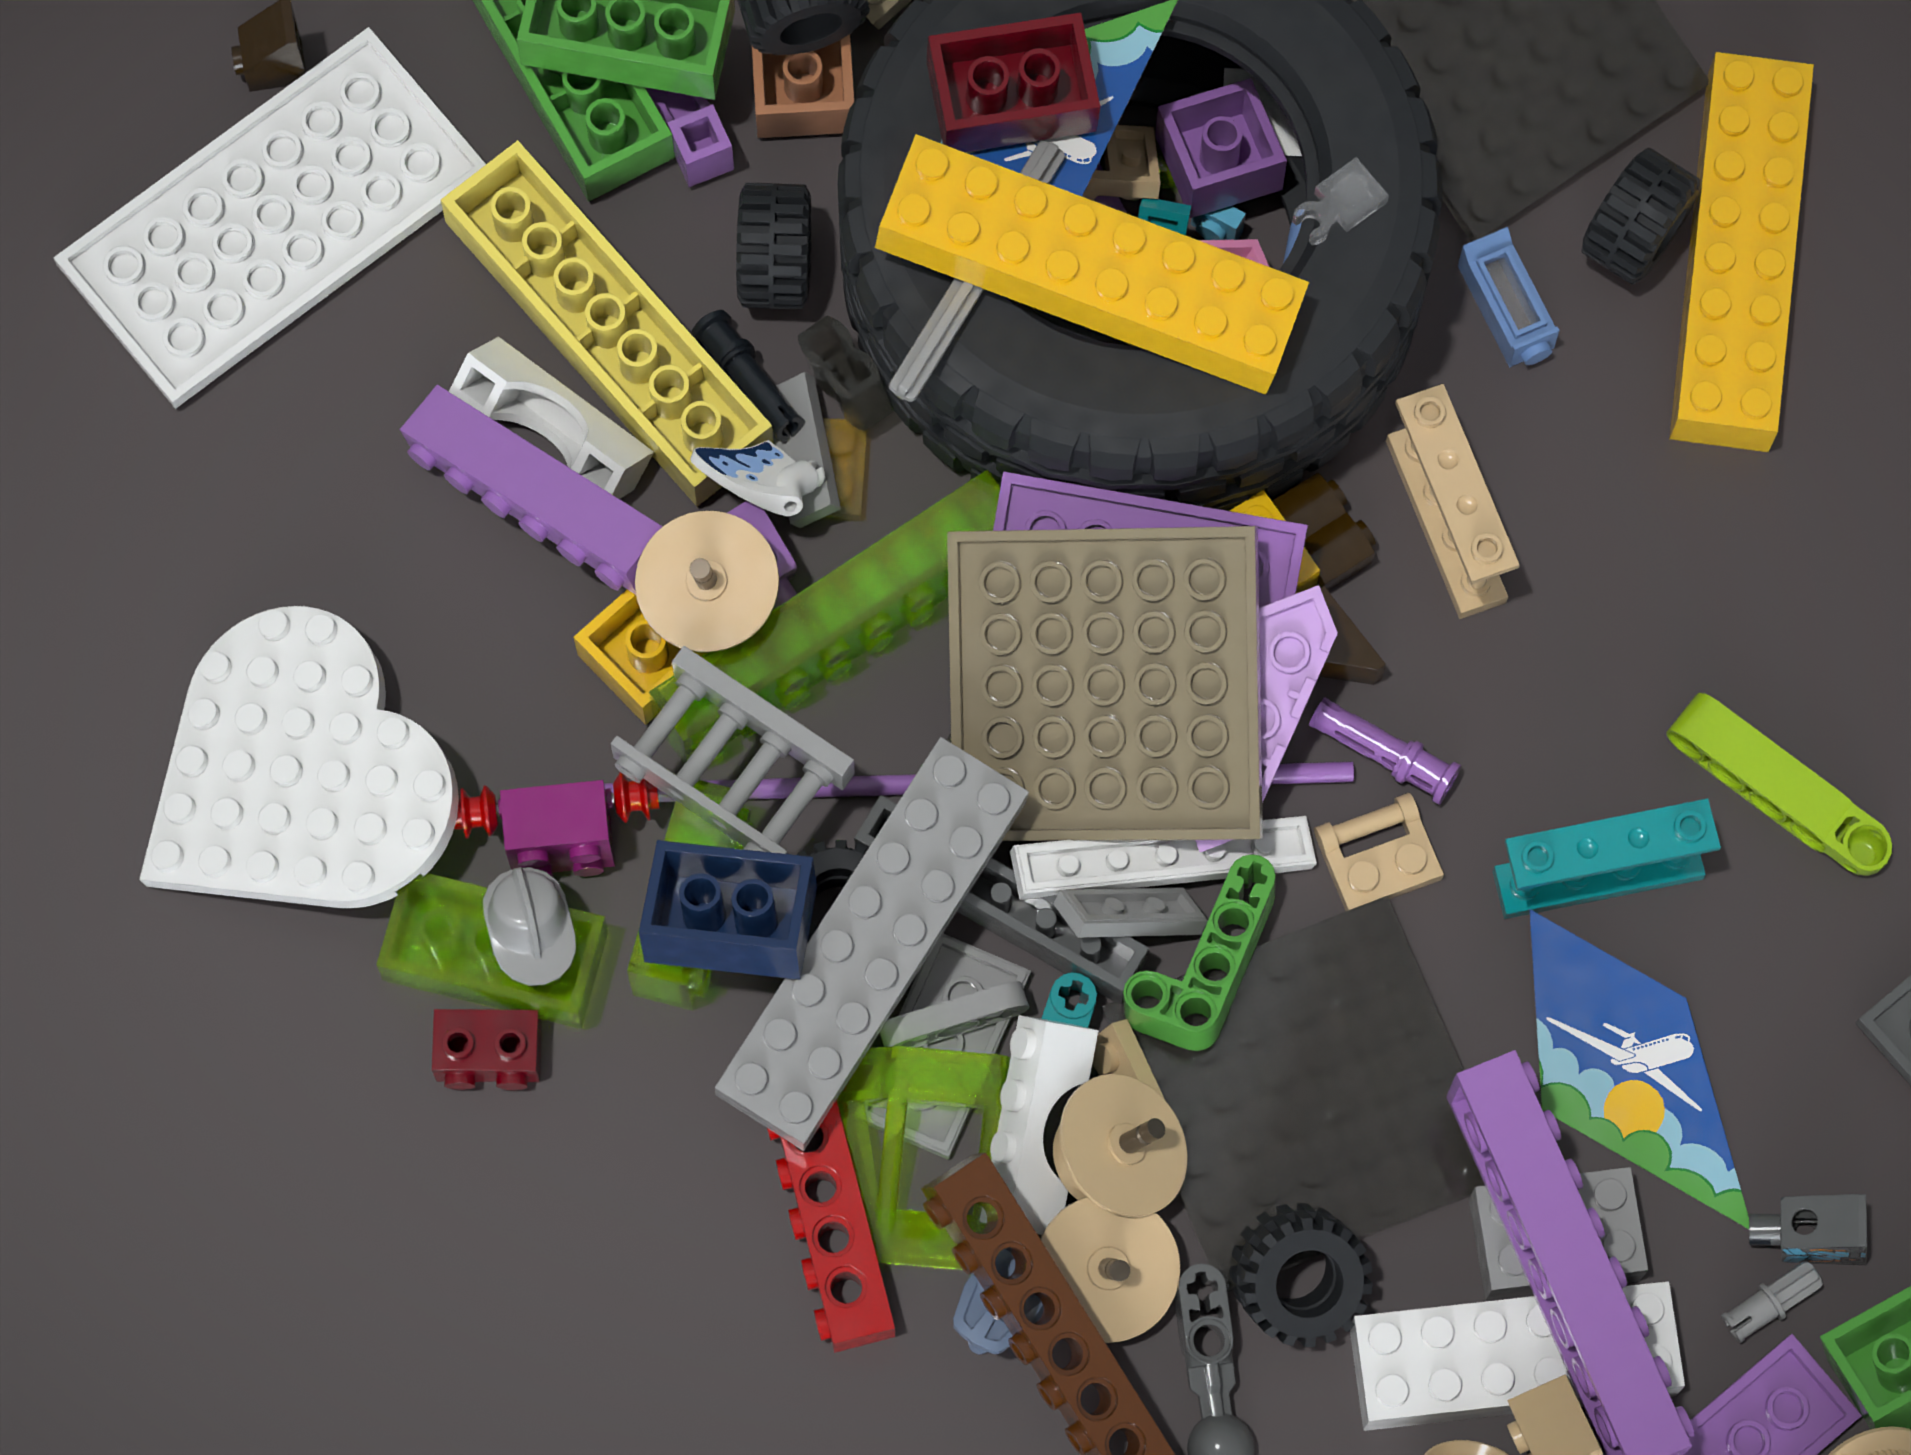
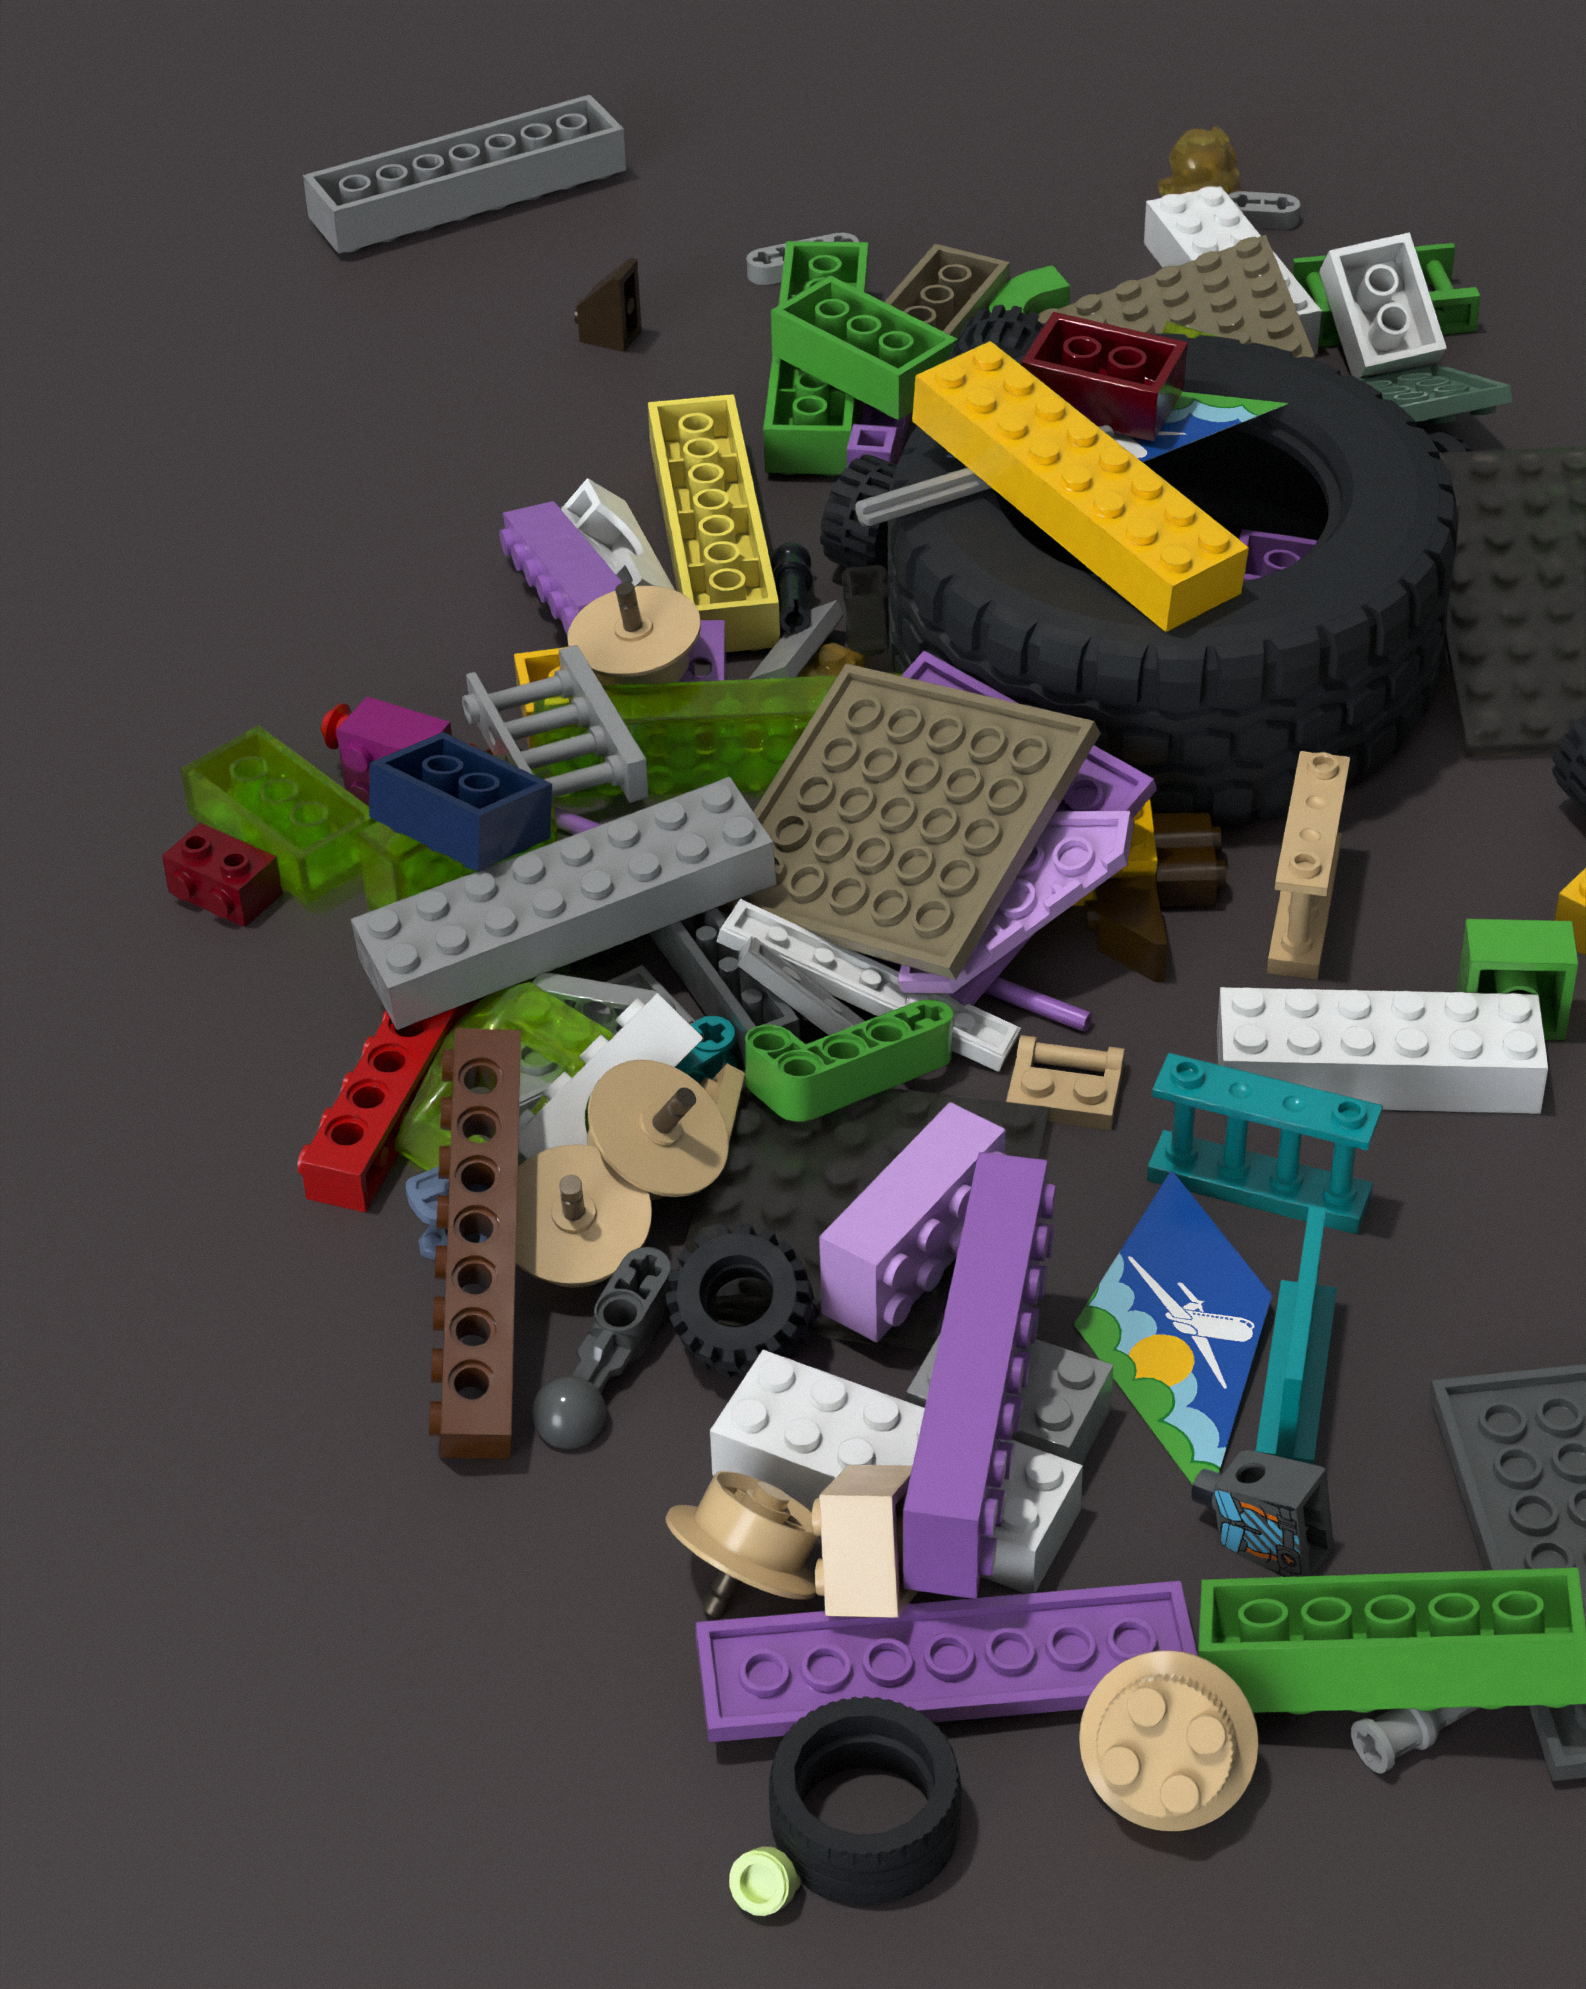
camera: 35 degrees right, 30 degrees down
white plate [53,27,486,409] -> none
white plate [139,606,459,908] -> none
light grey piece [483,867,576,986] -> none
white arm [690,440,825,516] -> none
clear plate [1292,157,1389,246] -> none
medium lavender pin [1309,697,1461,805] -> none
medium blue window [1458,227,1560,367] -> none
lime piece [1666,692,1892,876] -> none
light grey axle [1721,1261,1823,1343] -> none
none -> lavender brick [819,1102,1006,1343]
none -> white brick [1217,987,1548,1114]
none -> teal fence [1255,1206,1337,1465]
none -> bright green brick [1456,919,1578,1040]

